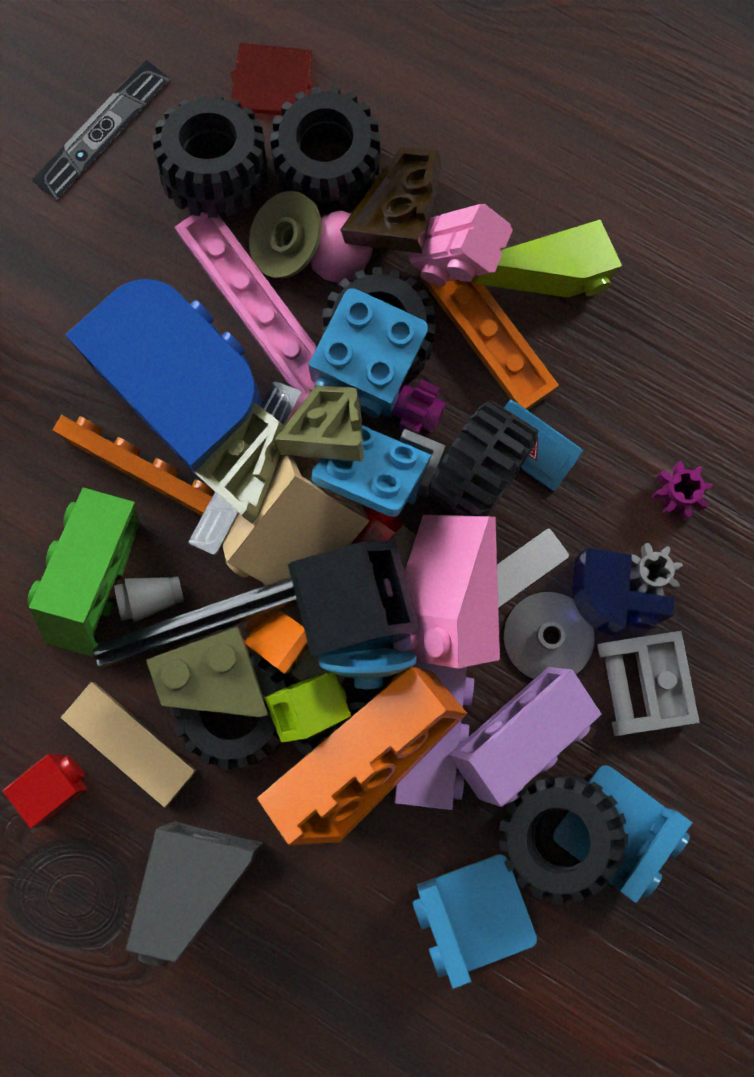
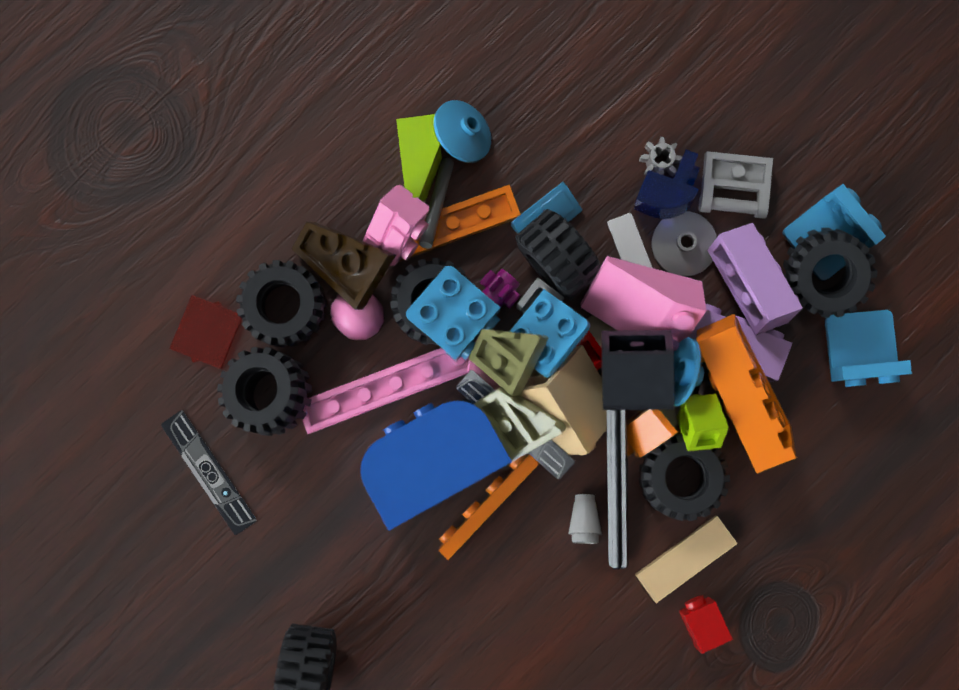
camera: 80 degrees left, 5 degrees up
bright green wedge [27,488,139,657] -> none
dark grey slope [126,821,263,966] -> none
olive wing [146,627,270,717] -> none
olive dish [249,191,322,279] -> none
magenta gear [652,461,713,520] -> none
none -> dark grey bar [419,158,454,249]
none -> dark azure dish [434,100,491,163]

